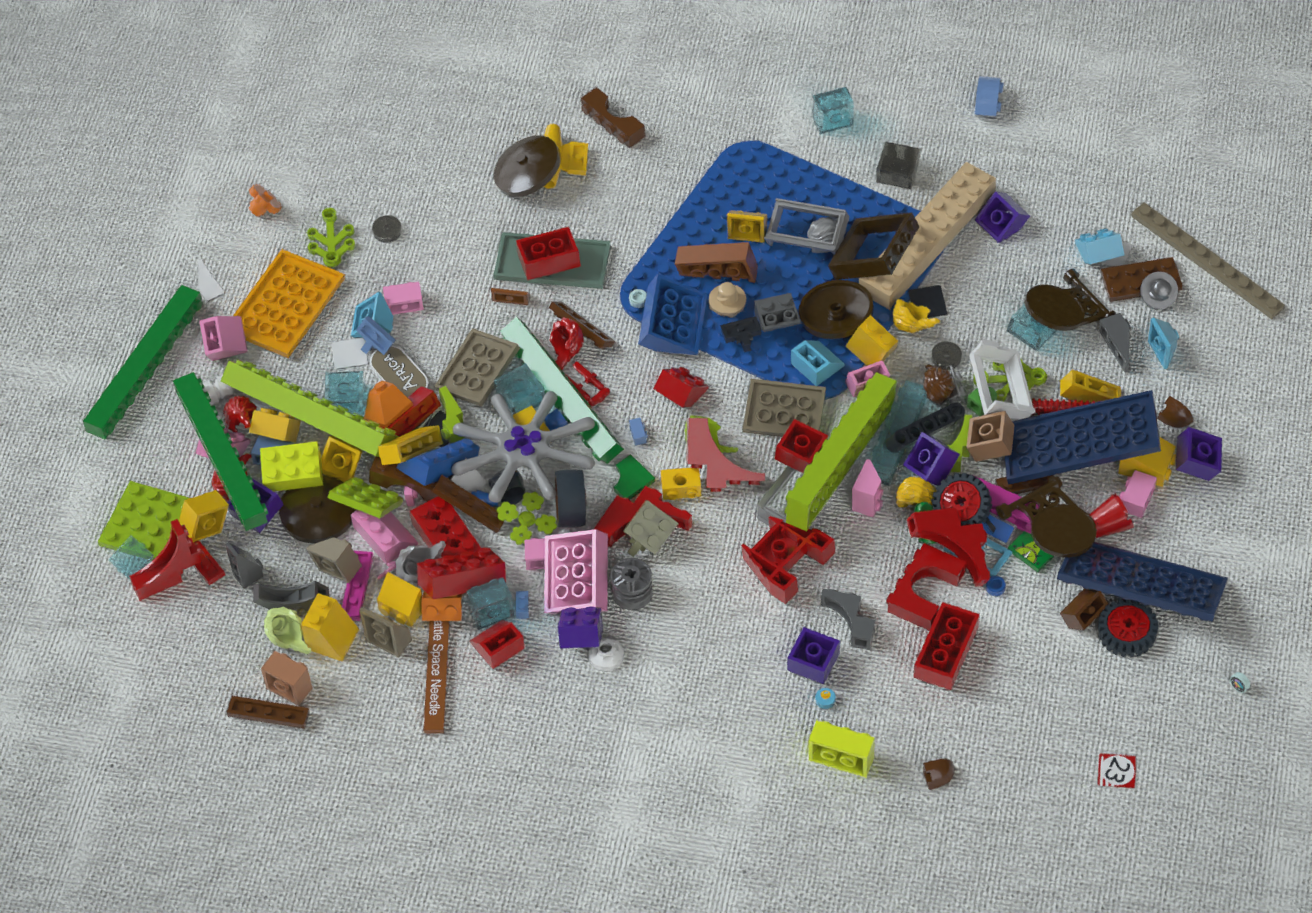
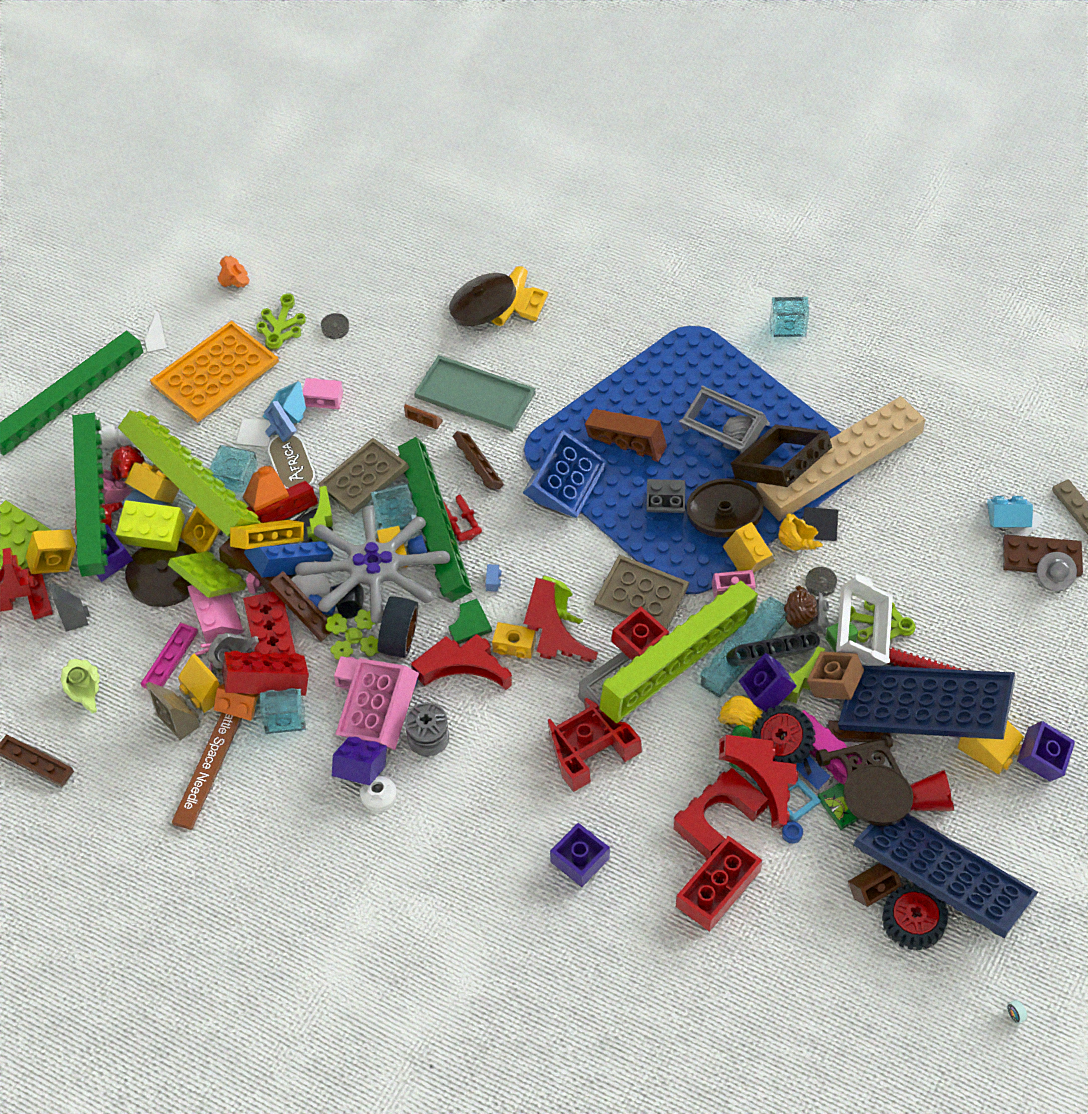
camera: 15 degrees right, 0 degrees up
bright pink slope [199,316,248,361] -> none
dark grey arch [253,580,329,611] -> none
nougat brick [261,651,312,706] -> none
yellow slope [301,593,359,662] -> none
dark tan slope [306,537,362,583] -> none
red slope [470,620,525,669] -> none
red brick [516,227,581,280] -> none
medium blue piece [516,591,529,619] -> none
red hair [549,317,584,370] -> none
reddish brown arch [581,87,646,148] -> none
olive hinge [623,500,679,557] -> none
light aqua tile [629,289,647,308] -> none
red slope [653,367,710,408] -> none
tan plate [709,282,746,318] -> none
black hinge [720,316,762,352] -> none
yellow slope [727,210,767,243] -> none
medium azure slope [791,340,845,386] -> none
neon yellow brick [808,720,875,778] -> none
medium azure tile [815,688,836,709] -> none
dark grey arch [821,589,876,650] -> none
bright pink slope [852,459,883,518] -> none
clear smoke slope [876,142,921,189] -> none
reddish brown brick [923,759,955,790] -> none
medium blue brick [975,76,1004,116] -> none
dark purple slope [975,191,1030,243] -> none
clear light blue brick [1006,304,1057,352] -> none
dark brown piece [1024,268,1116,331] -> none
yellow slope [1060,369,1121,402] -> none
sticker [1098,753,1136,788] -> none
dark grey slope [1099,313,1130,373] -> none
bright pink brick [1119,470,1157,518] -> none
medium azure slope [1148,318,1179,369] -> none
reddish brown brick [1157,396,1194,428] -> none

